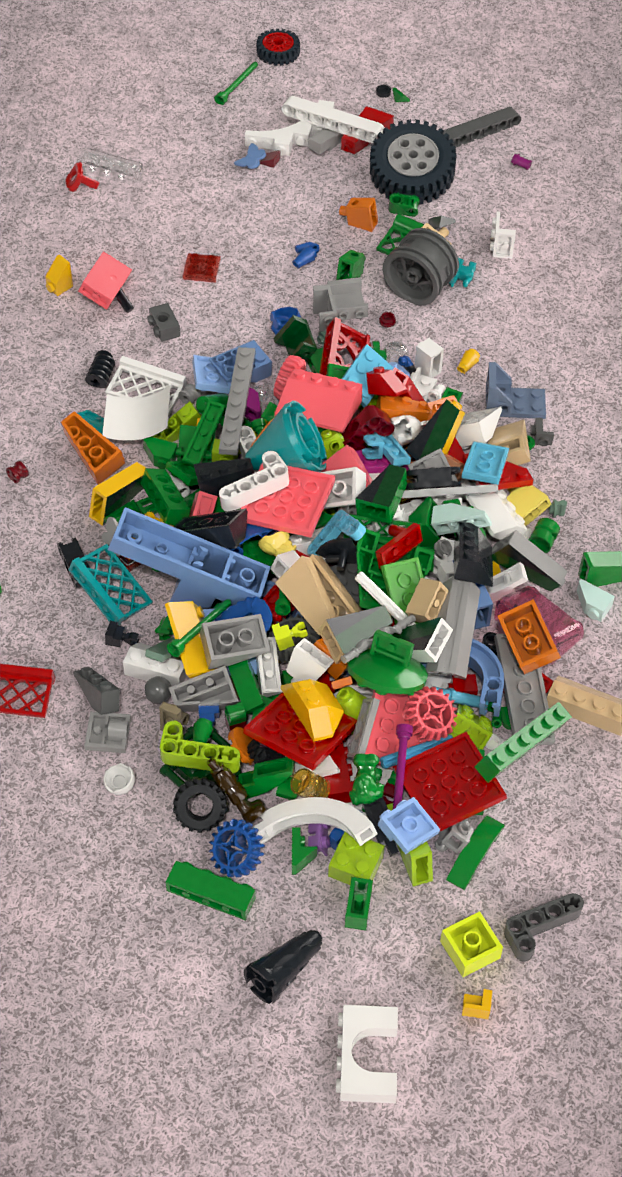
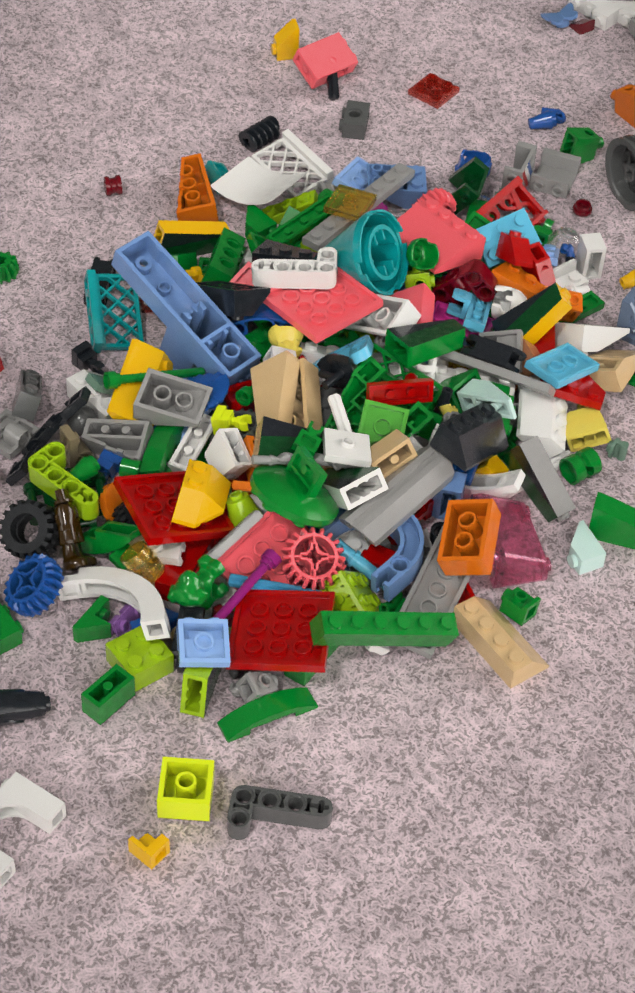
camera: 30 degrees right, 5 degrees down
none -> black tile [6,386,91,486]
none -> green plate [291,421,324,456]
none -> white plate [322,428,372,467]
none -> clear yellow plate [323,184,377,221]
none -> green hair [406,238,439,271]
none -> black arm [437,387,458,416]
none -> green brick [499,587,541,626]

